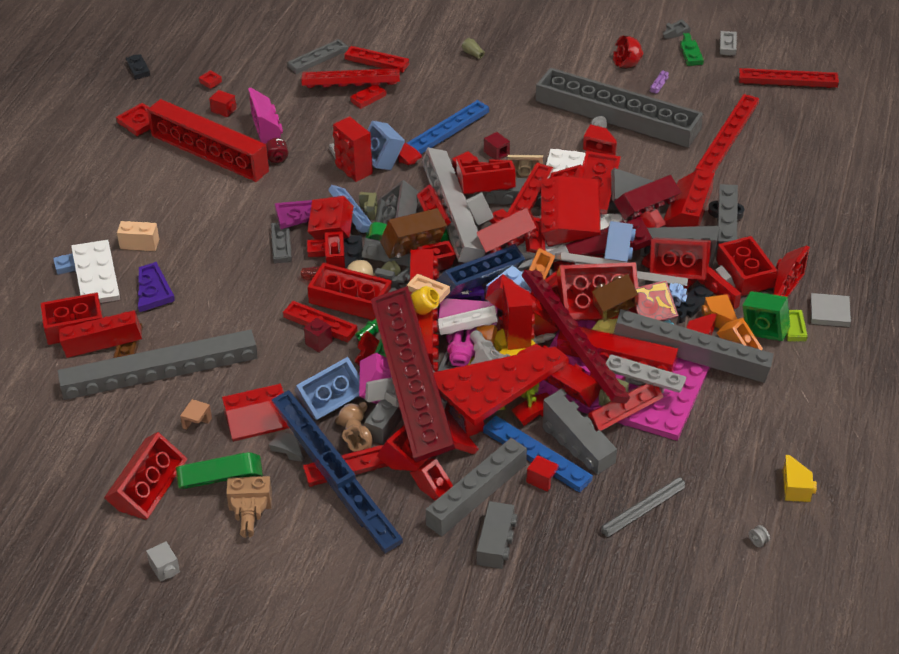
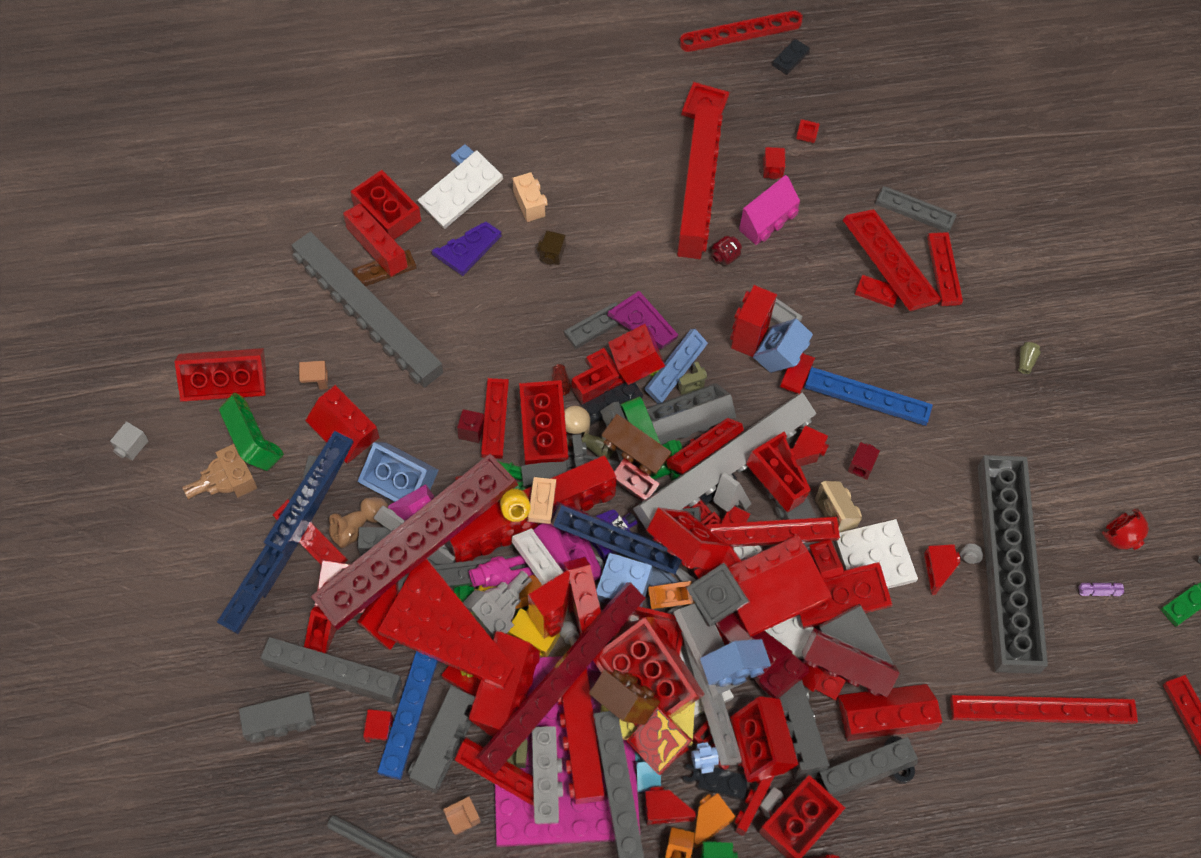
camera: 60 degrees right, 20 degrees up
none -> nougat panel [443,797,481,835]
none -> dark brown brick [537,230,566,265]
none -> red beam [680,11,803,52]
none -> dark grey tile [686,563,750,627]

